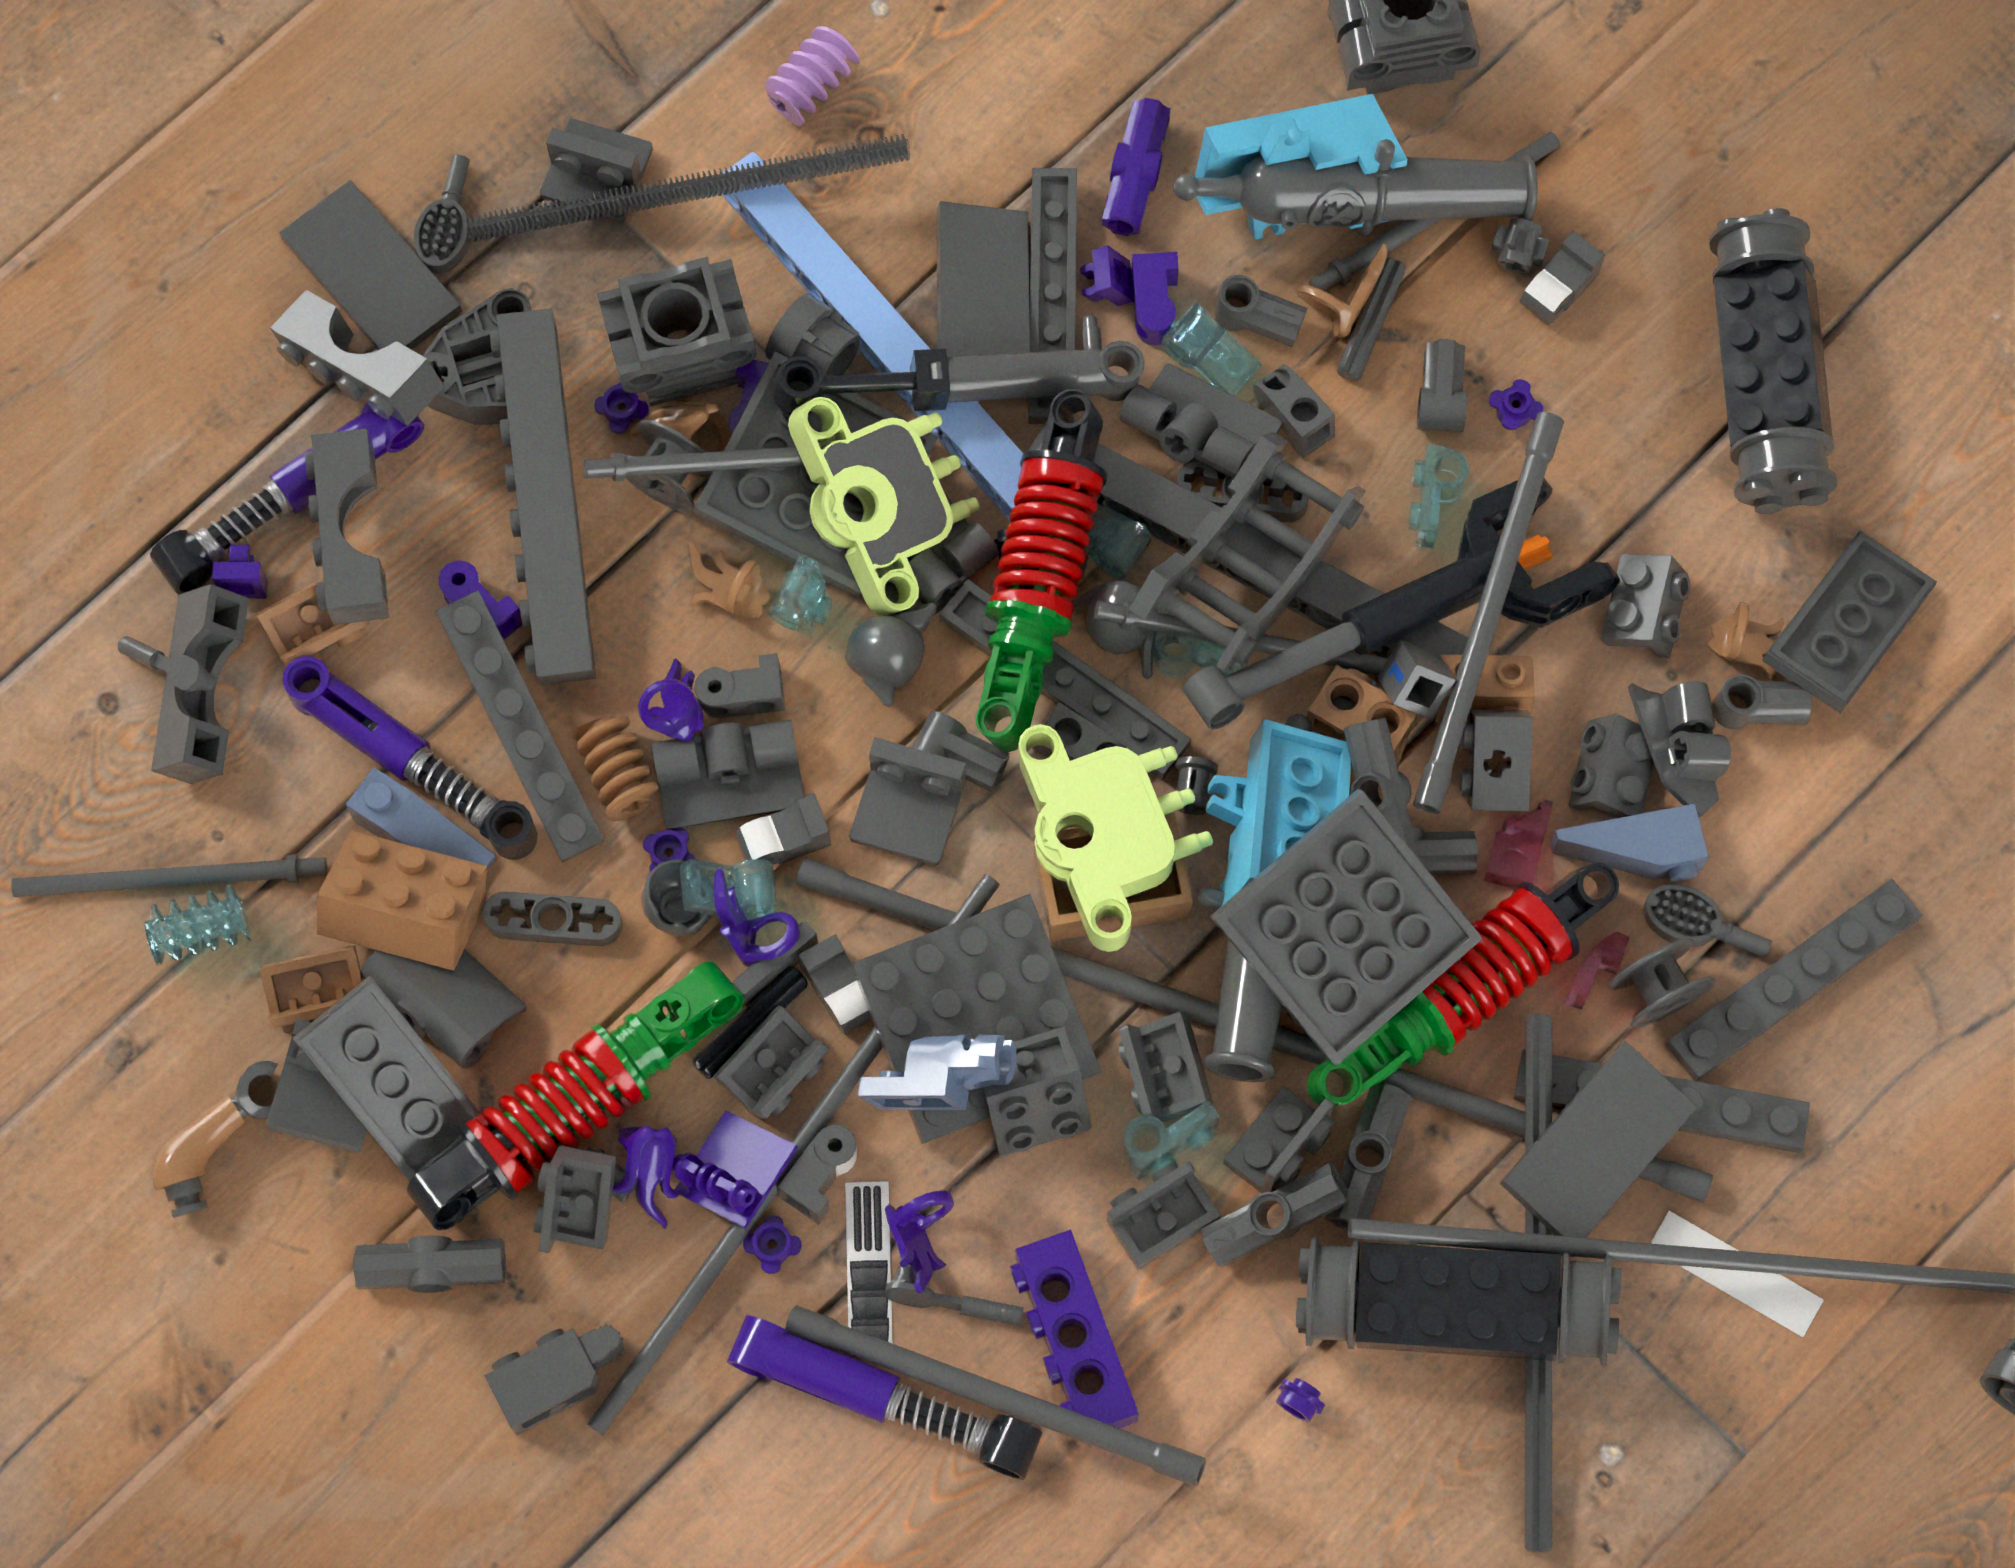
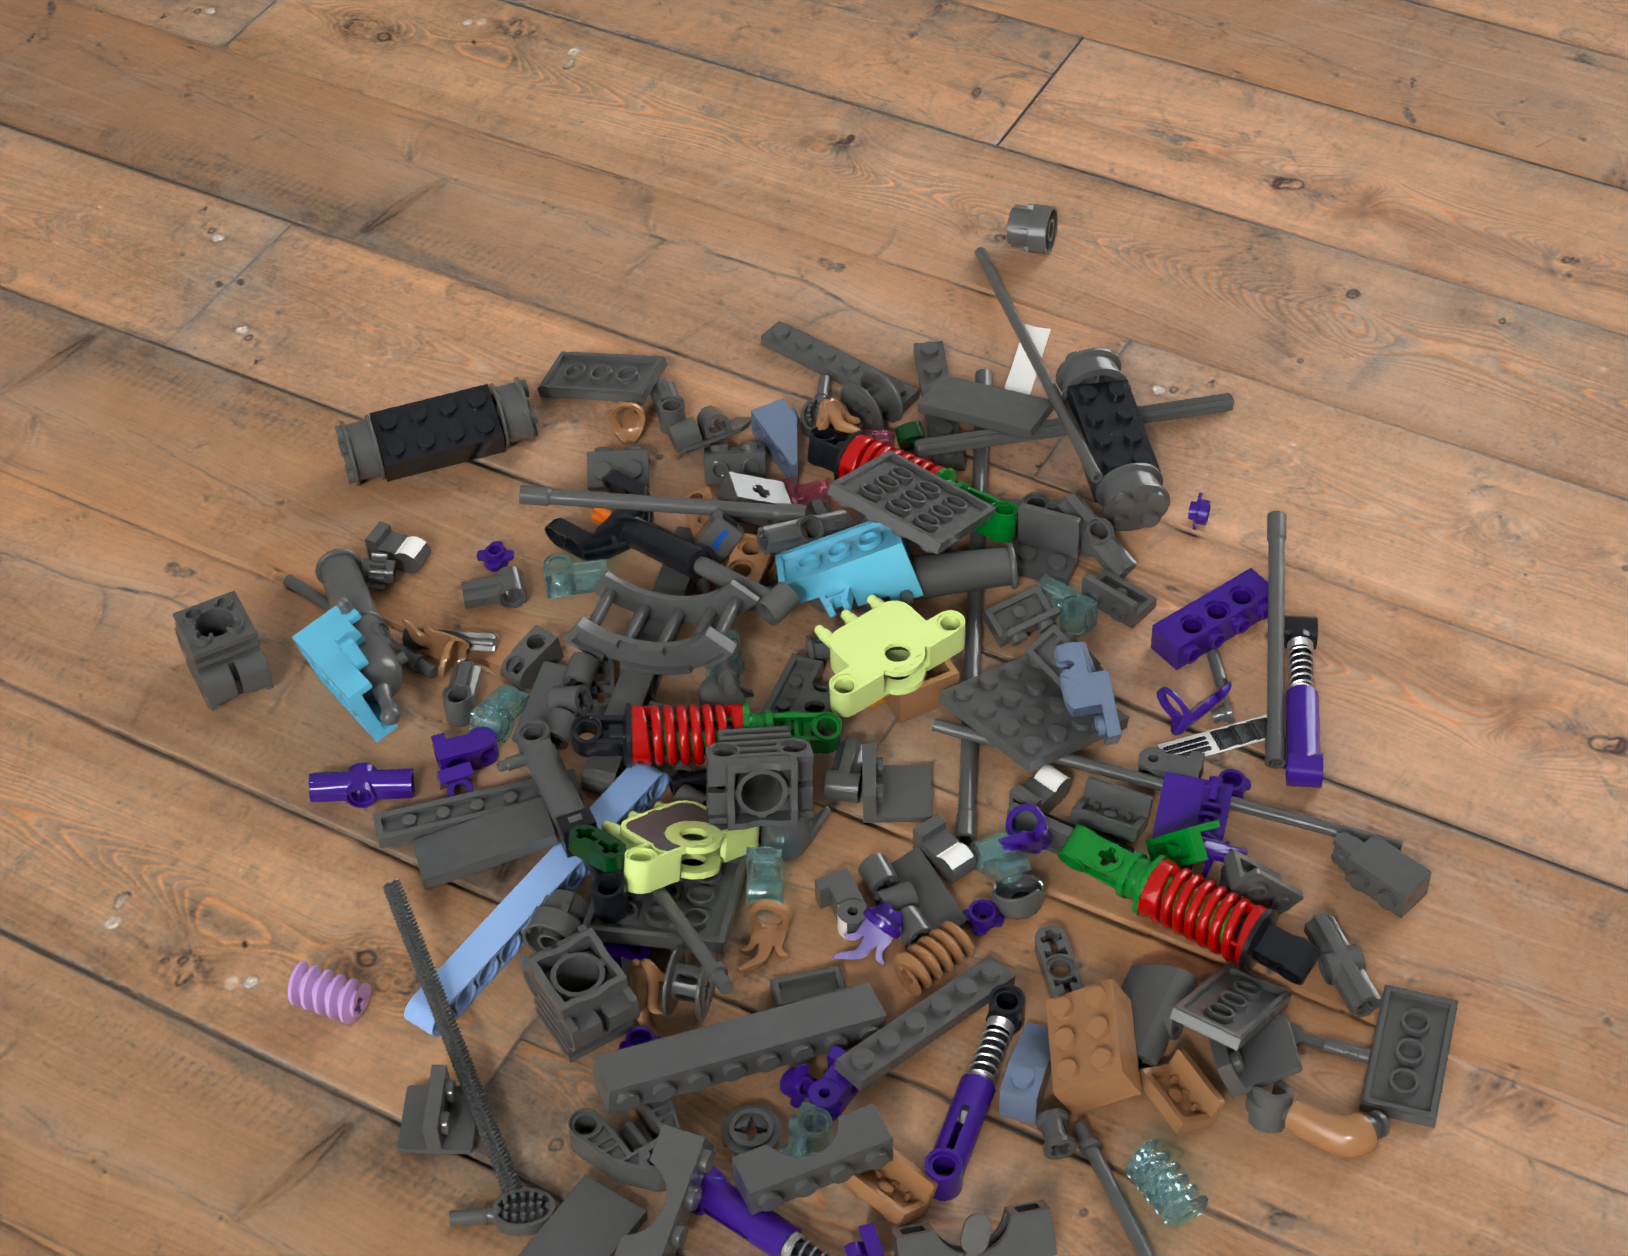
camera: 105 degrees left, 25 degrees down
none -> dark green beam [569,824,627,872]
none -> dark grey piece [706,726,814,830]
none -> dark grey gear [721,1105,782,1156]
none -> dark grey tile [770,965,846,1007]
none -> clear light blue plate [779,1102,833,1157]
none -> dark purple plate [780,1063,818,1108]
none -> medium nougat piece [815,397,861,436]
none -> dark green beam [894,421,925,451]
none -> dark grey bush [1036,1108,1077,1159]
none -> green panel [1145,820,1220,867]
none -> dark grey piece [1273,1014,1372,1064]
none -> dark grey tile [1359,985,1458,1128]

